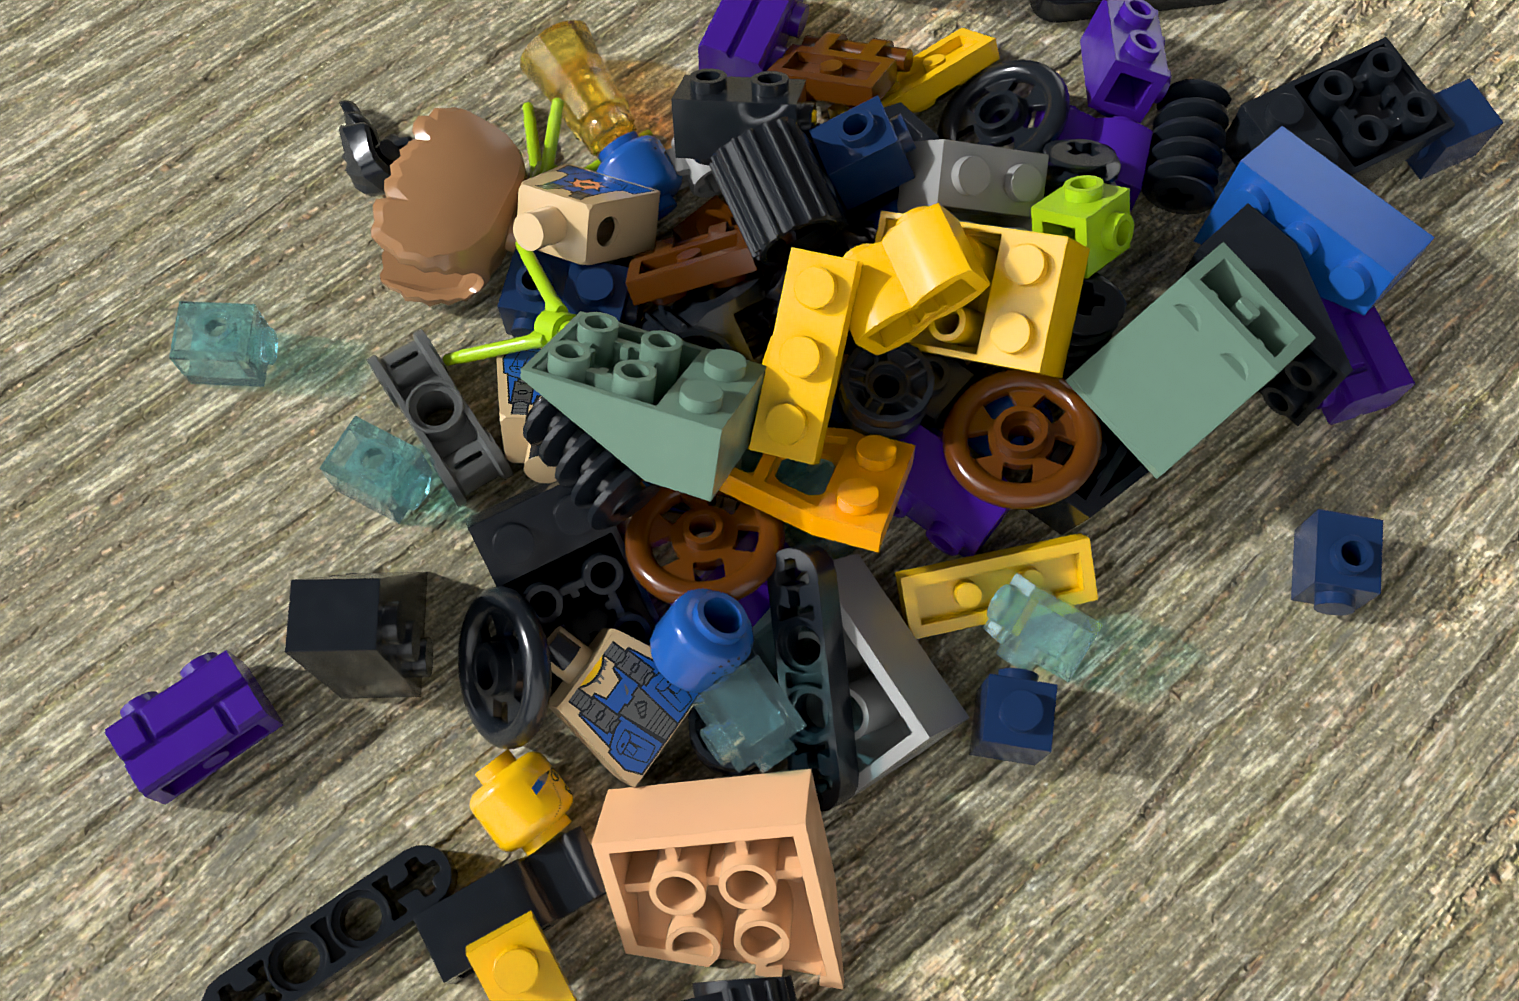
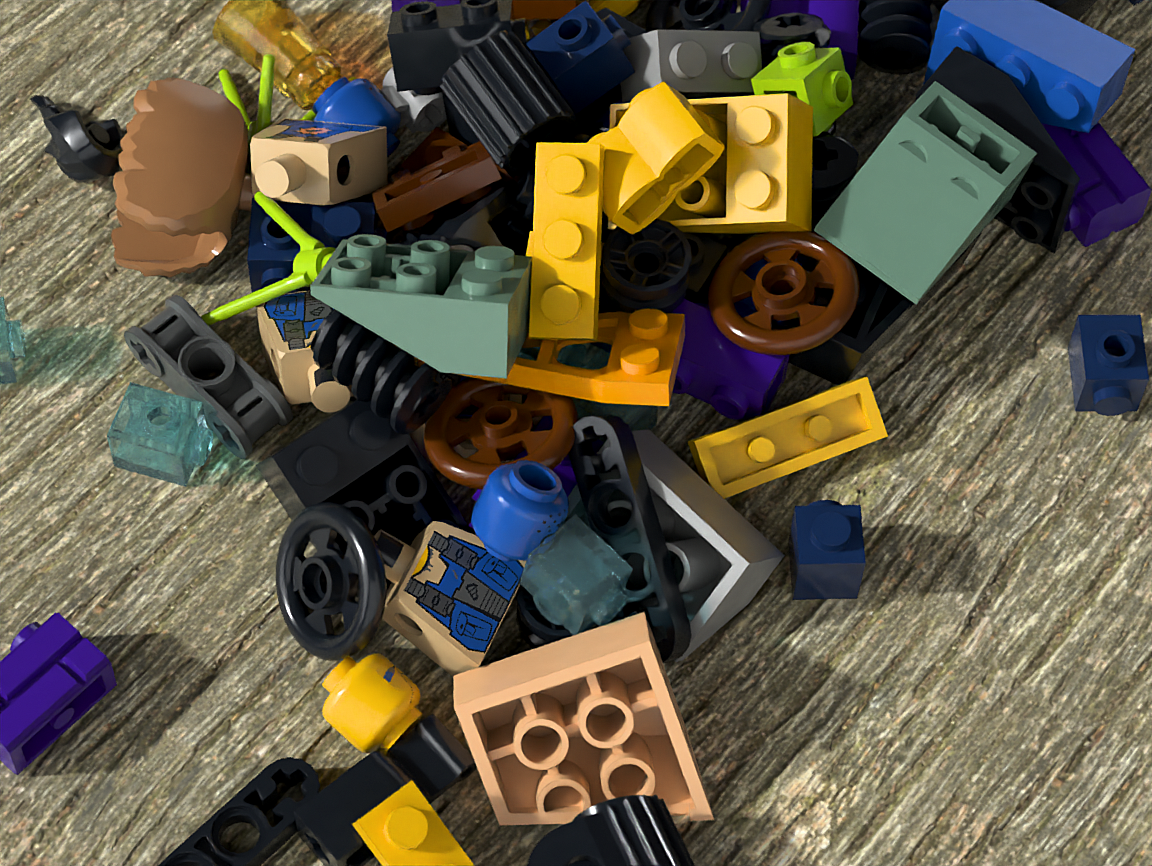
camera: 10 degrees left, 10 degrees down
black wedge [285,572,433,699] -> none
clear light blue brick [983,572,1103,682] -> none

